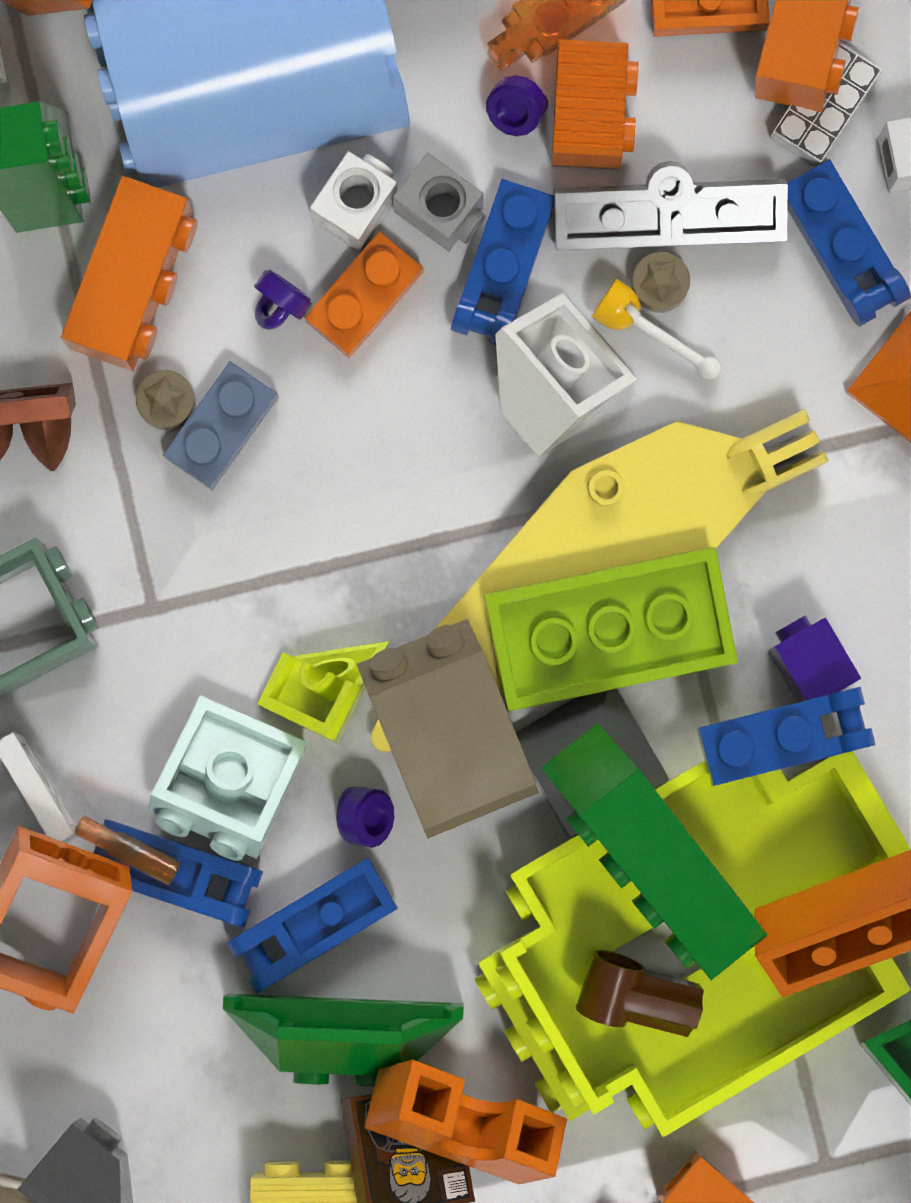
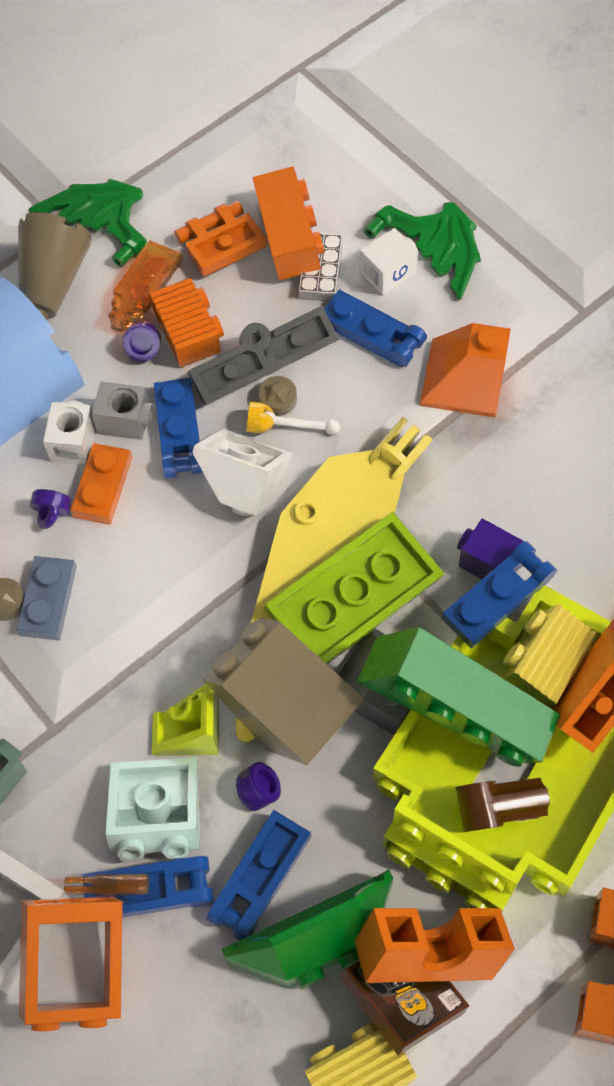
camera: 25 degrees left, 20 degrees down
none -> light yellow brick [501,604,598,707]

